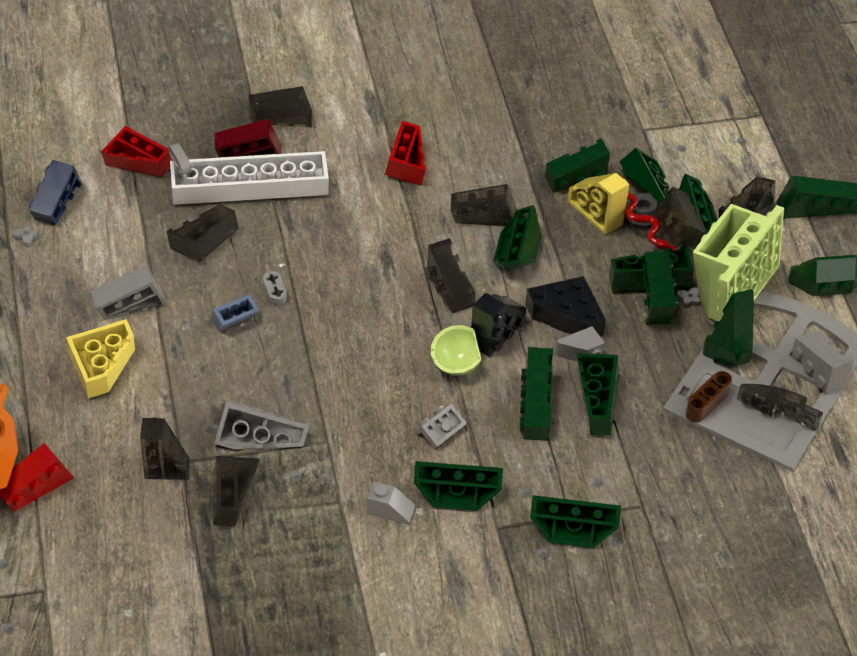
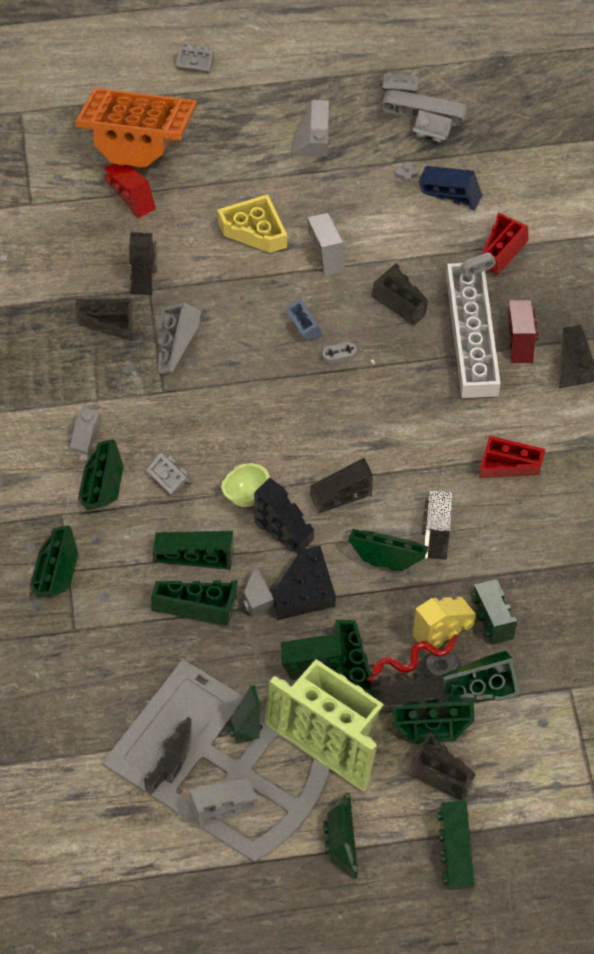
camera: 95 degrees right, 10 degrees up
reddish brown beam [685,371,732,422] -> none

